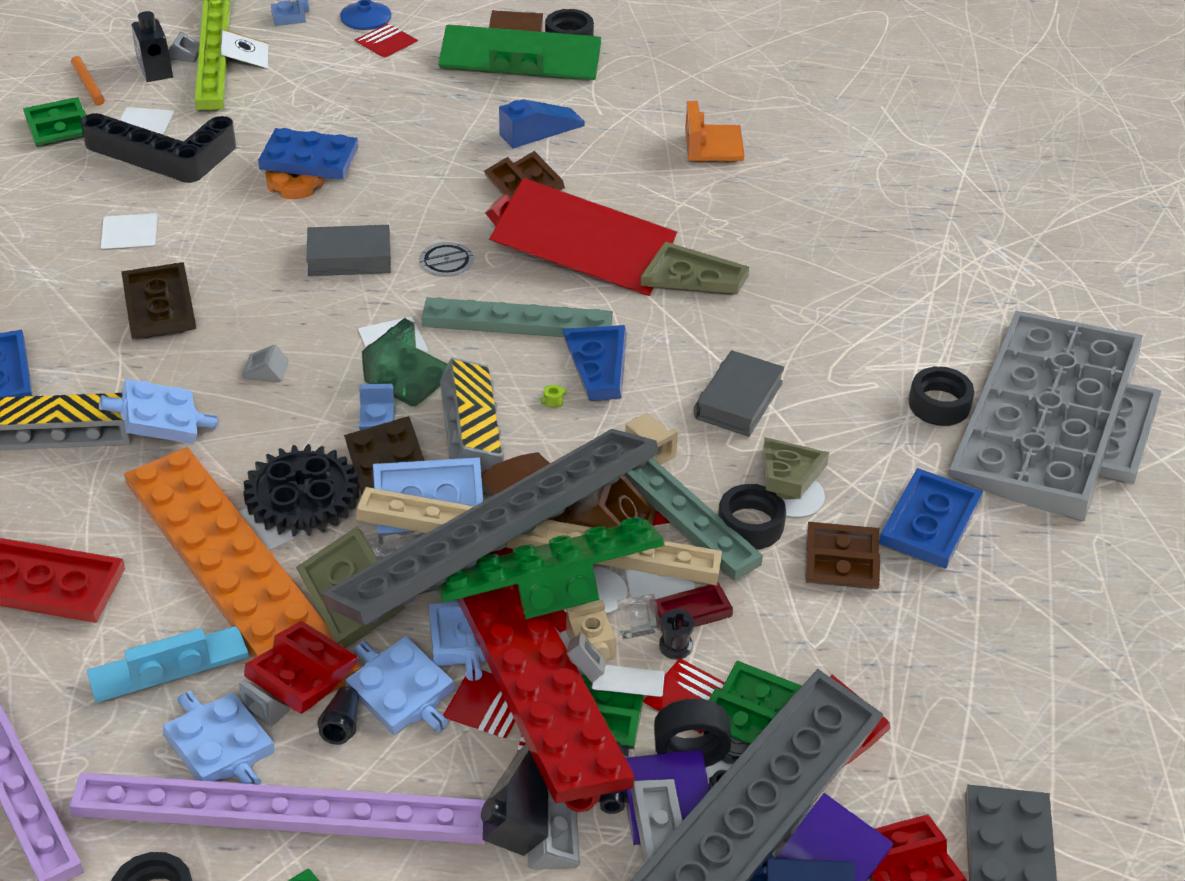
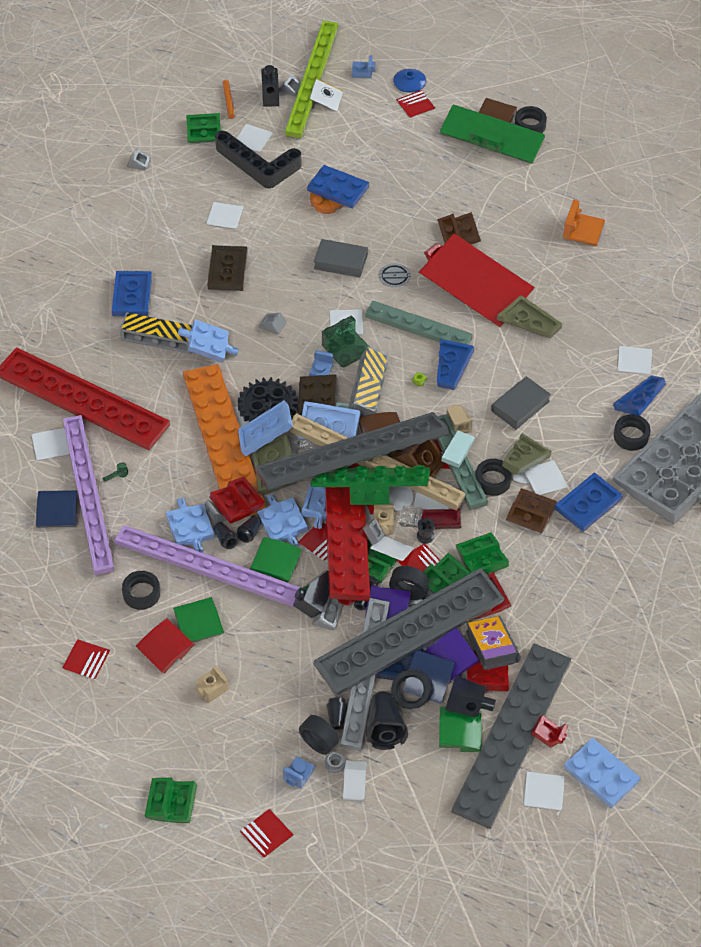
camera: 20 degrees right, 10 degrees up
medium azure bracket [86,626,249,703] -> none
blue slope [499,99,585,149] -> none
none -> clear green hand [102,462,128,482]
none -> black cone [214,522,238,549]
none -> light blue plate [238,400,293,456]
none -> green slope [250,537,302,583]
none -> light aqua tile [442,431,475,468]
none -> green slope [456,532,509,574]
none -> piece [466,615,520,670]
none -> white sticker [524,460,568,495]
none -> blue wing [613,375,666,416]
none -> white sticker [618,346,652,374]

